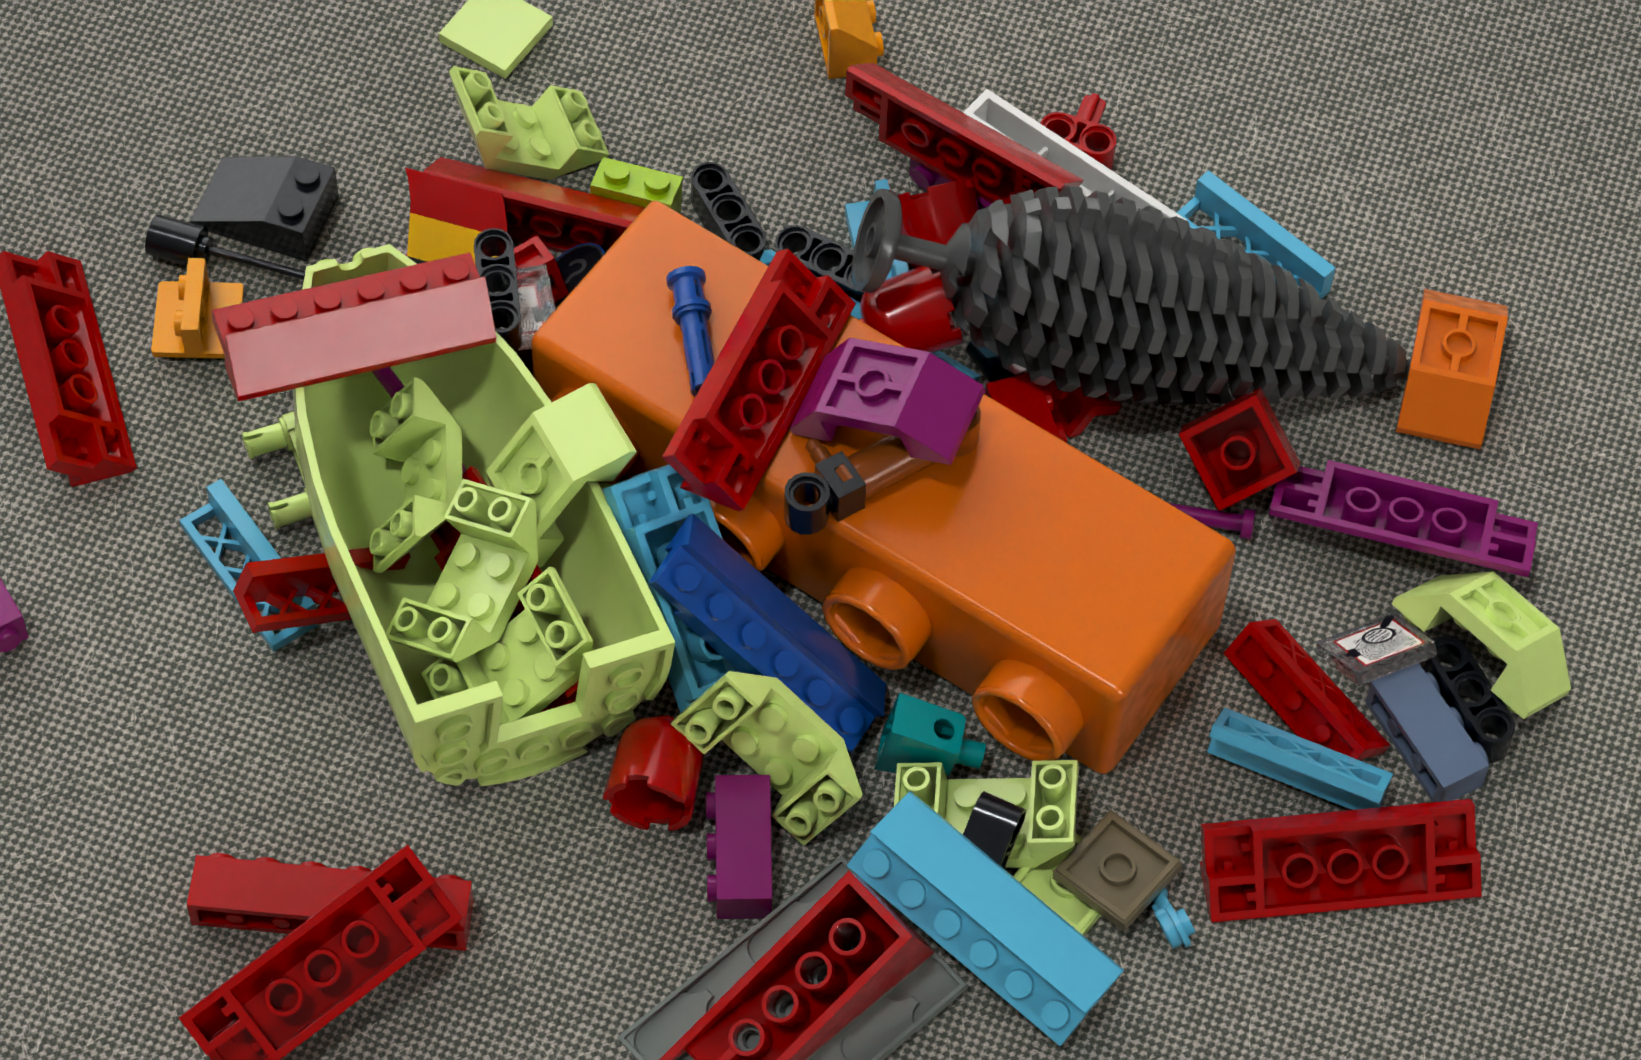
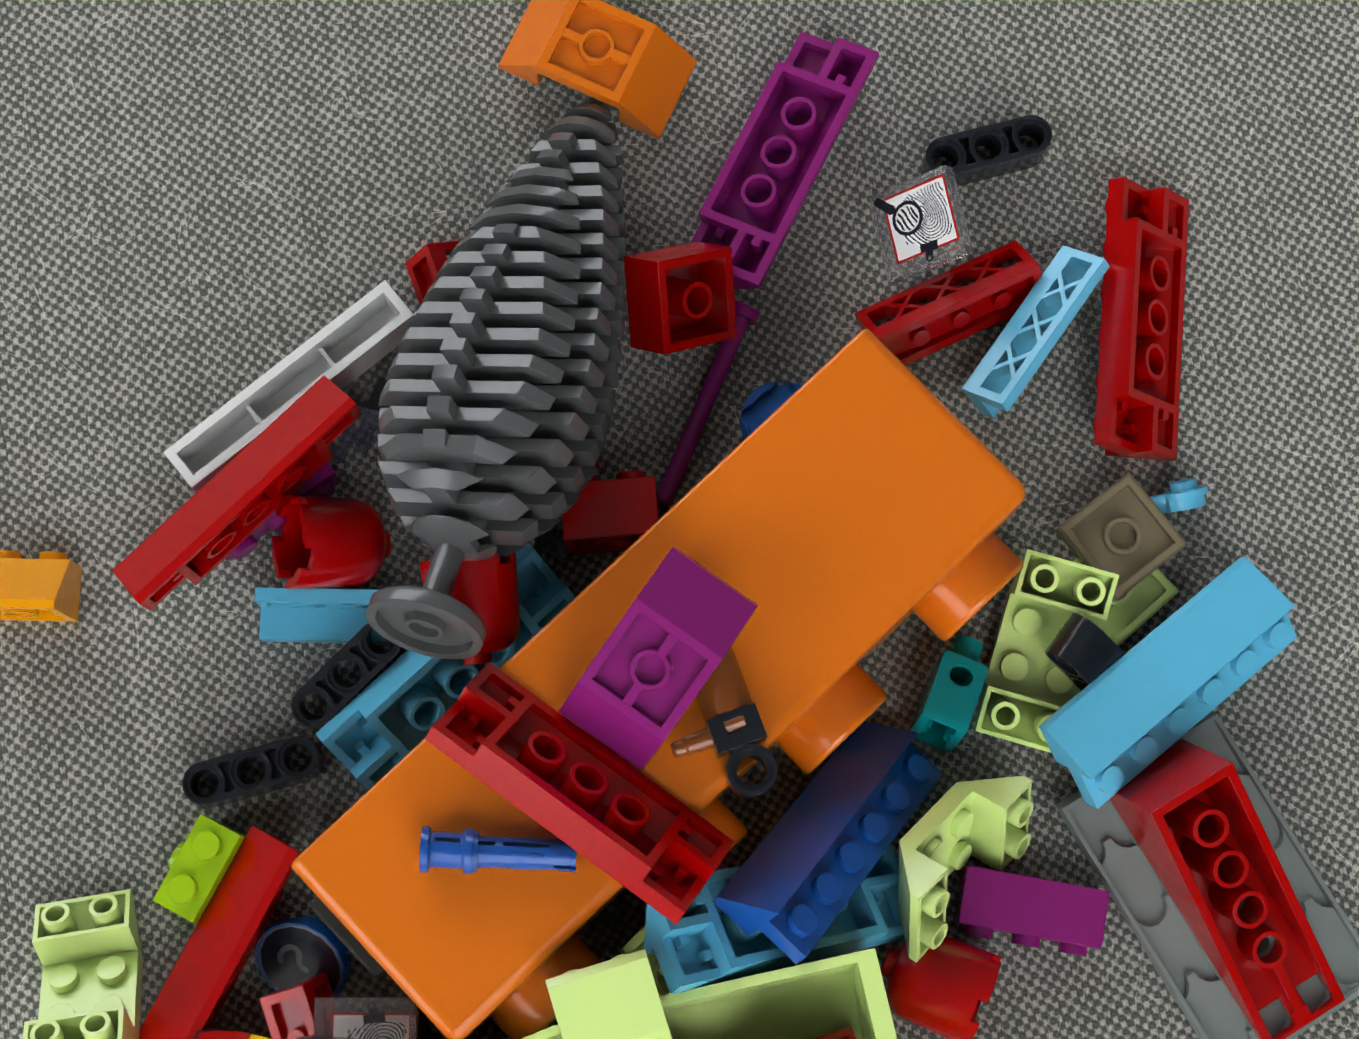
camera: 80 degrees left, 20 degrees up
red beam [1041,93,1117,170] -> none
medium azure fence [1176,170,1336,299] -> none
sand blue brick [1365,660,1489,802] -> none
yellowish green slope [1391,571,1571,719] -> none

